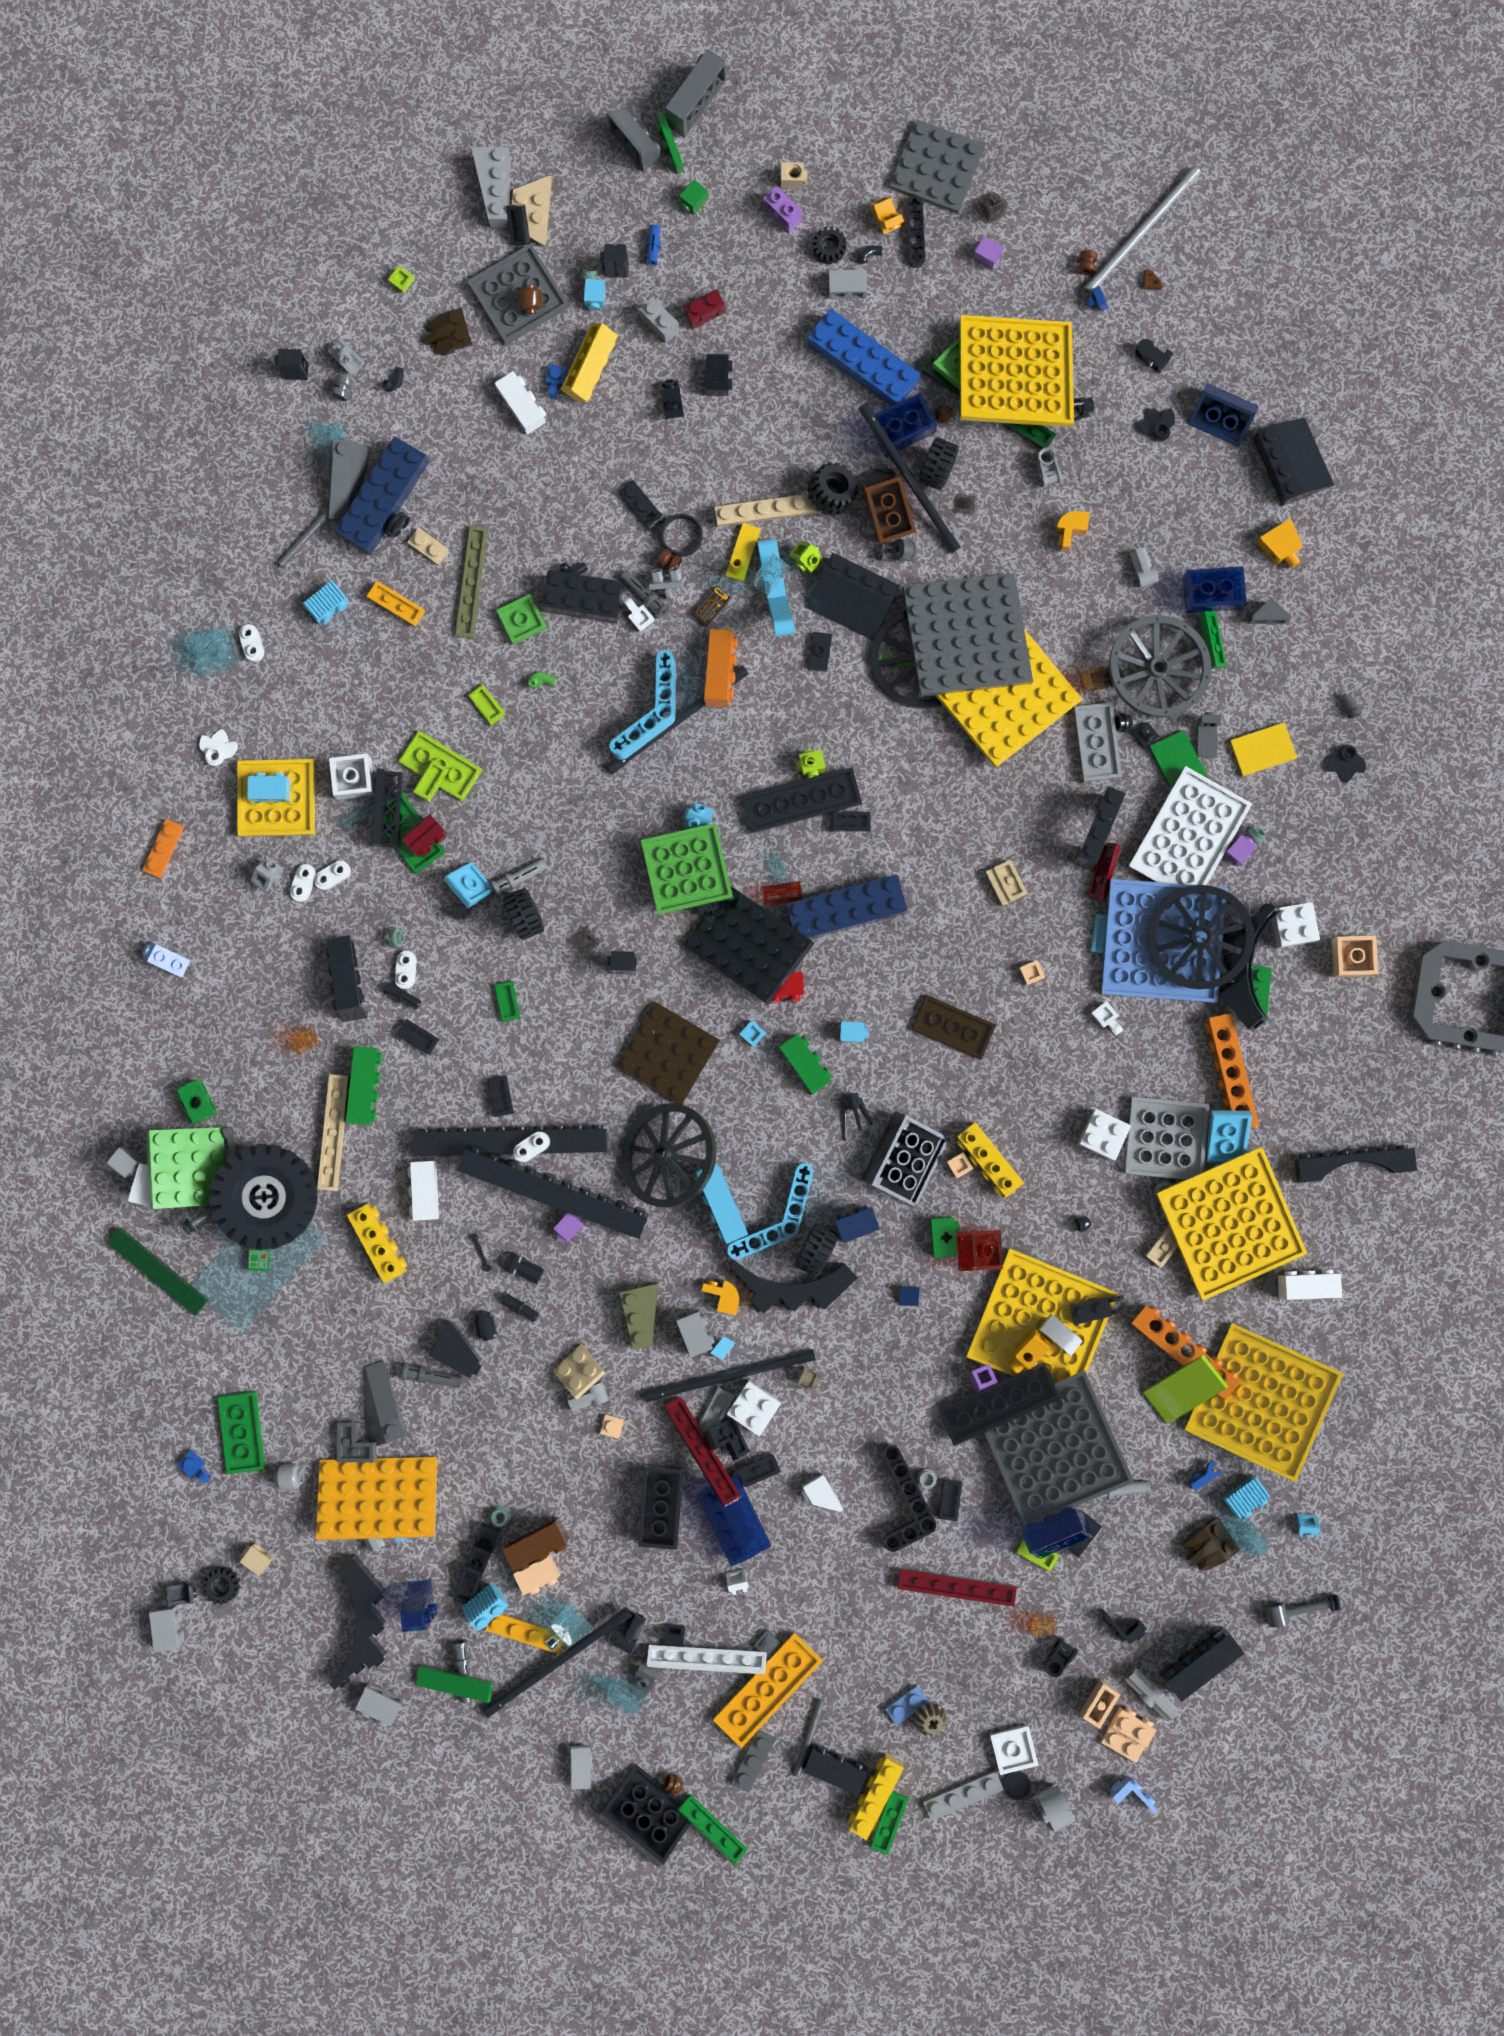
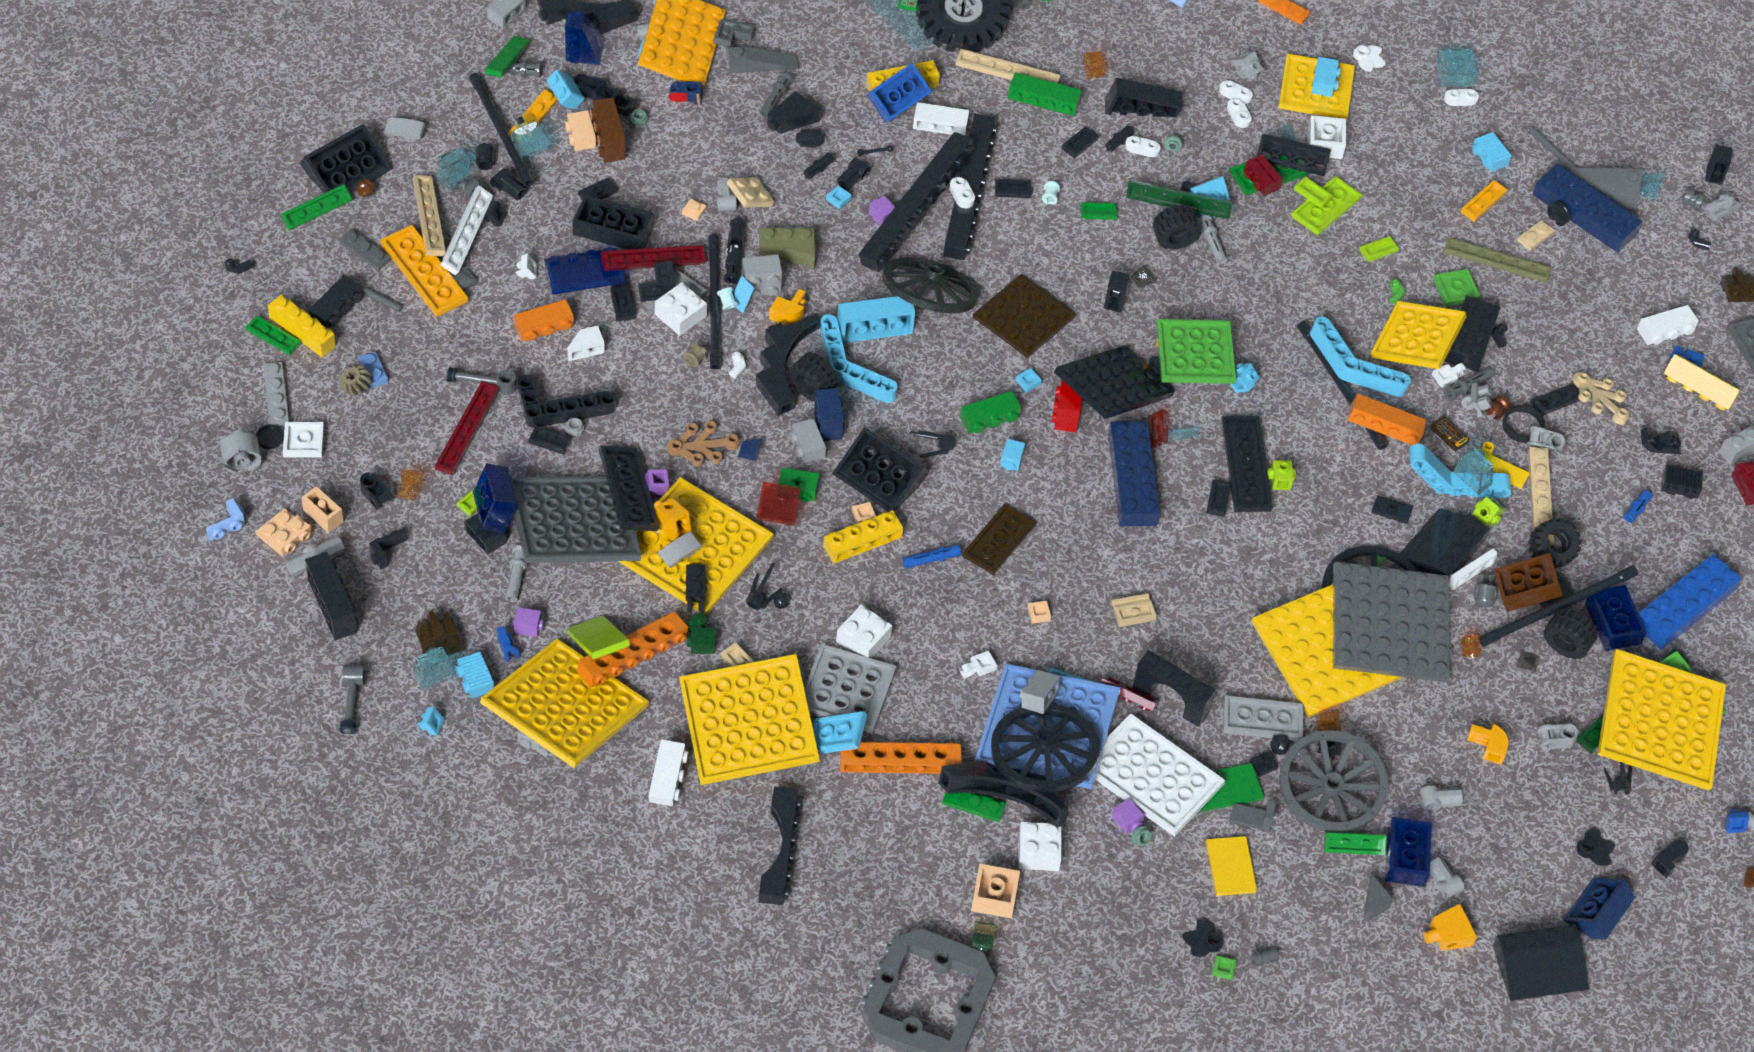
camera: 90 degrees right, 30 degrees down
none -> black arm [224,259,253,274]
none -> tan plate [413,175,445,256]
none -> dark grey piece [446,367,517,395]
none -> black brick [476,143,494,170]
none -> orange brick [513,299,574,342]
none -> medium lavender brick [514,607,544,637]
none -> black plate [578,177,618,200]
none -> medium nougat plant [667,421,740,466]
none -> dark blue leg [669,82,703,105]
none -> dark green brick [687,613,715,654]
none -> light aqua bush [717,287,738,310]
none -> black piece [724,218,746,284]
none -> white arm [729,352,746,378]
none -> black plant [746,563,782,611]
none -> light grey brick [790,418,826,463]
none -> medium azure plate [826,186,852,209]
none -> blue brick [866,63,932,123]
none -> blue pin [902,544,961,569]
none -> clear green slope [972,921,995,951]
none -> light grey brick [1020,670,1060,714]
none -> light aqua bush [1042,181,1060,204]
none -> dark green tile [1126,180,1233,219]
none -> bright green tile [1212,955,1236,980]
none -> yellow plate [1371,301,1467,369]
none -> light grey piece [1426,857,1464,899]
none -> white tile [1448,549,1497,590]
none -> clear orange wheel [1460,635,1481,658]
none -> light grey piece [1527,426,1565,451]
none -> tan plant [1573,372,1629,425]
none -> blue pin [1623,490,1653,524]

